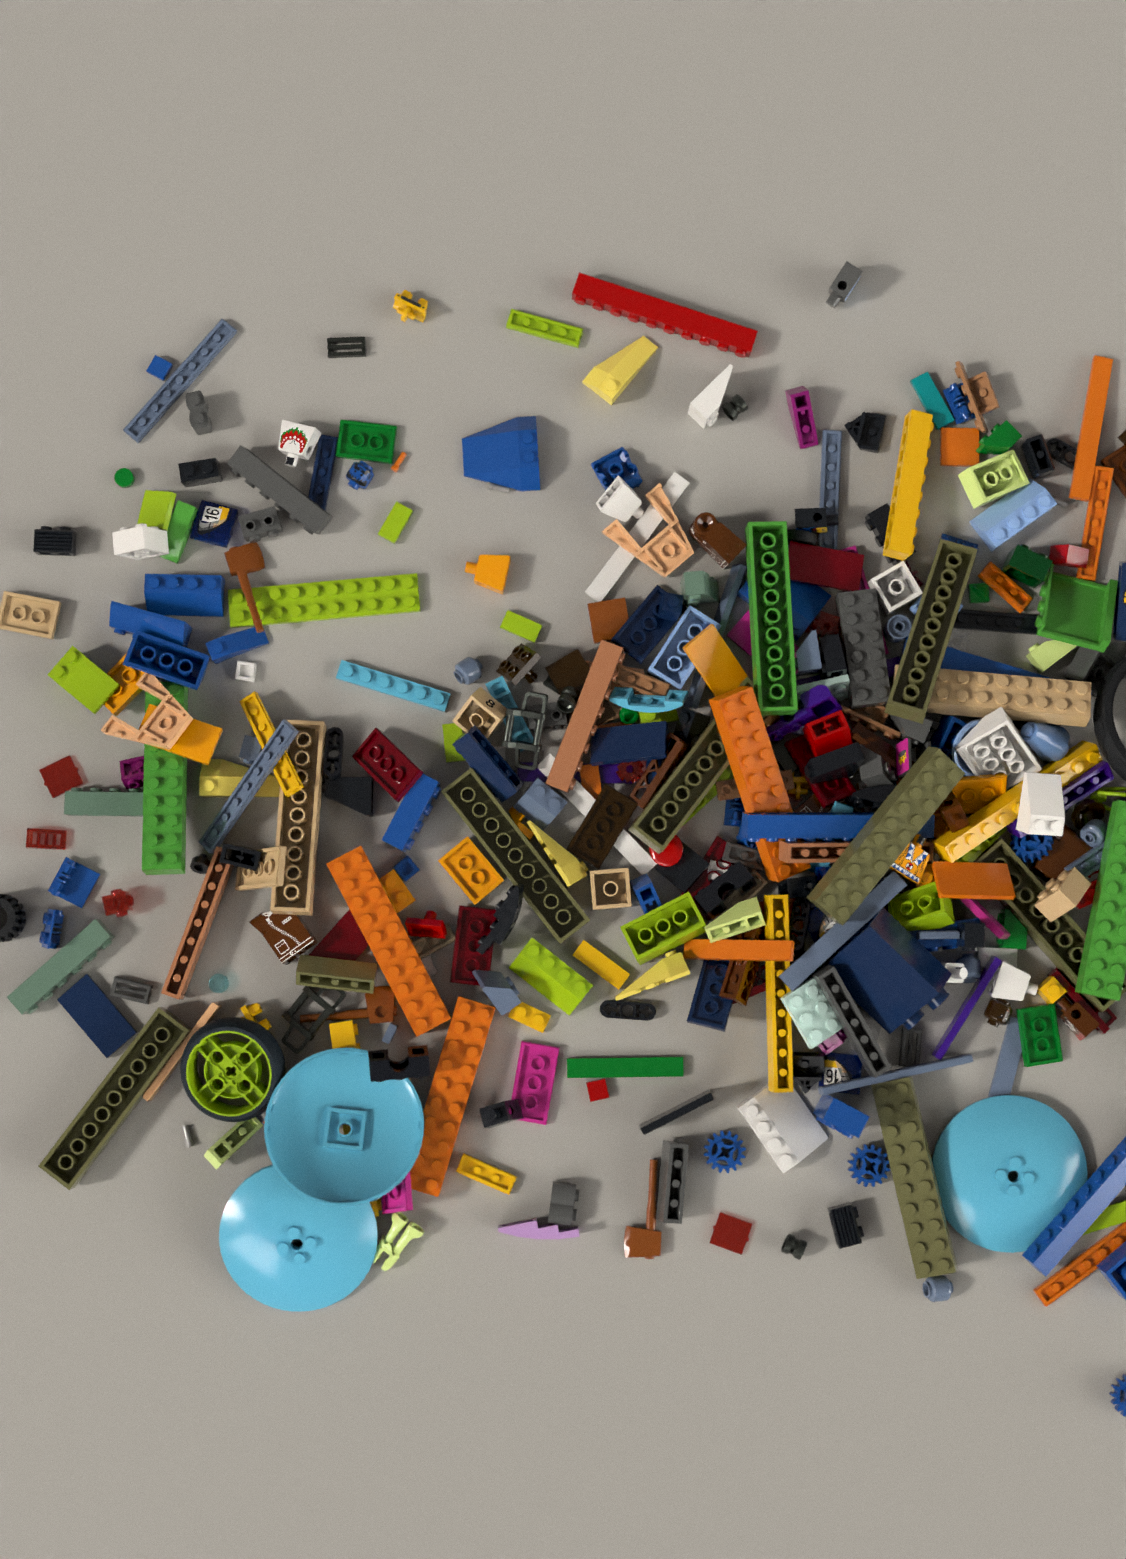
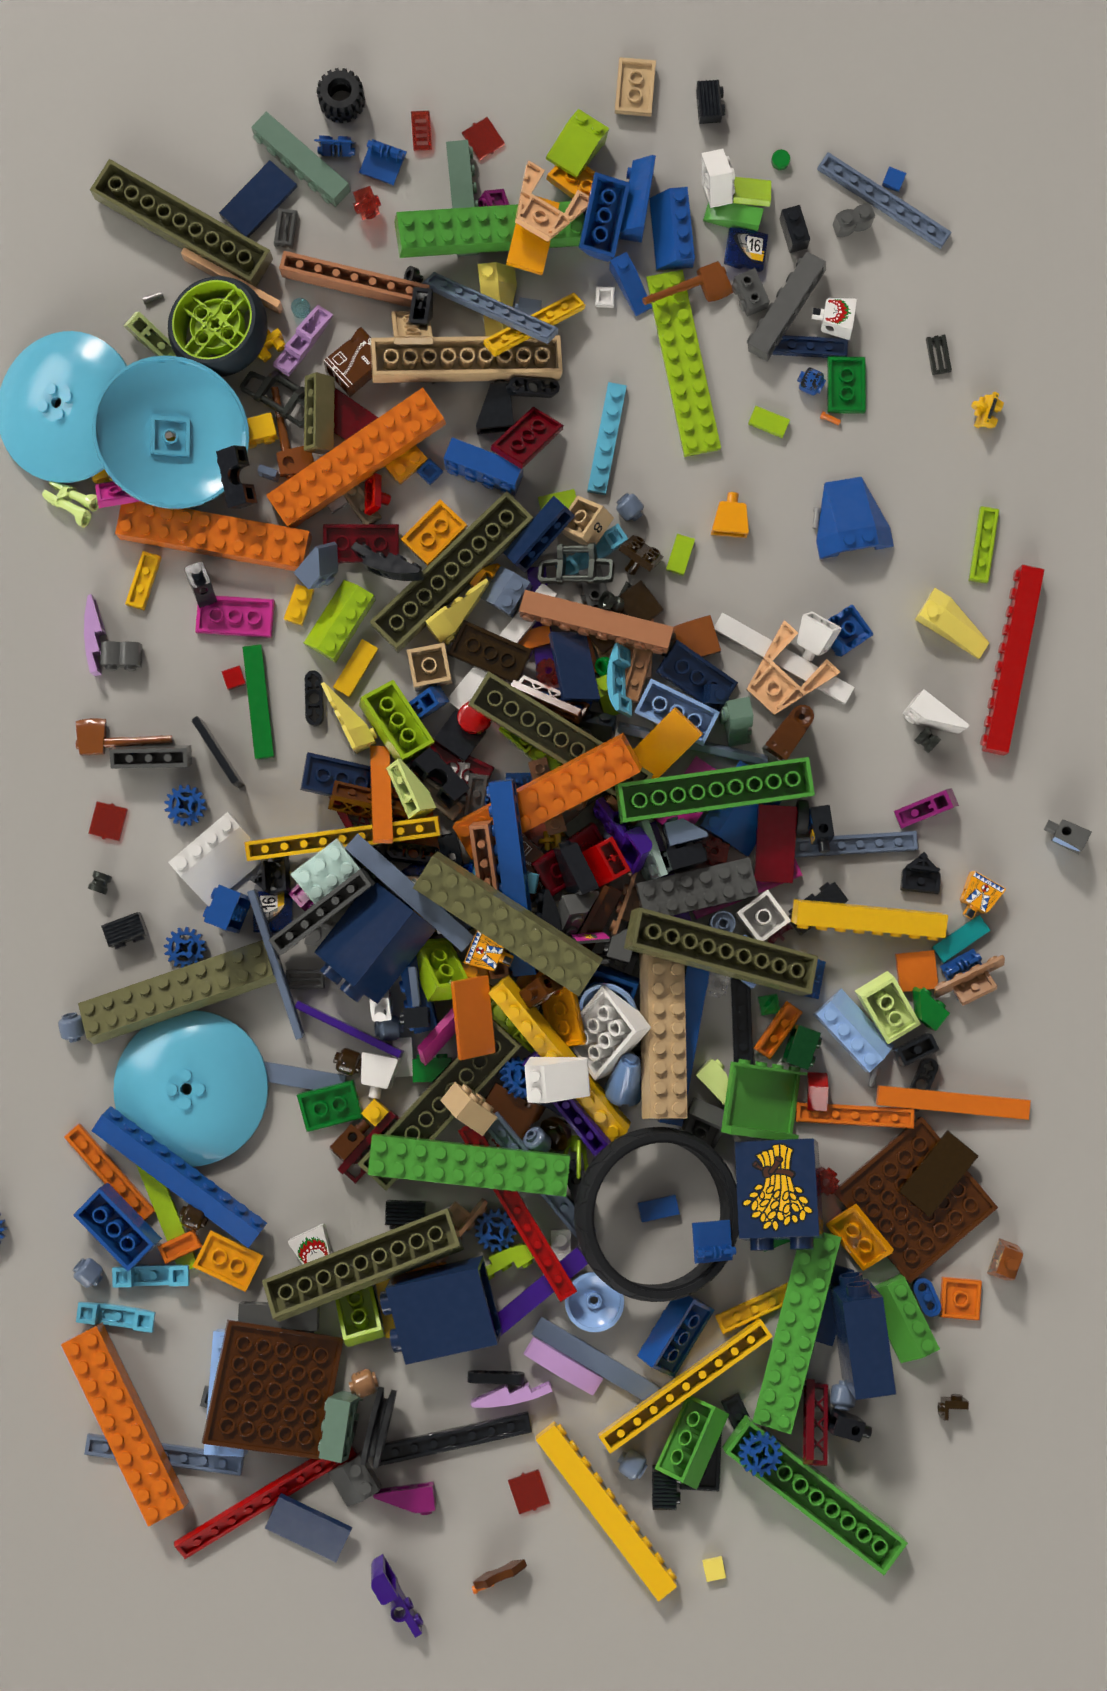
camera: 80 degrees right, 0 degrees up
none -> lavender slope [273,305,333,377]
none -> torso [960,871,1006,920]

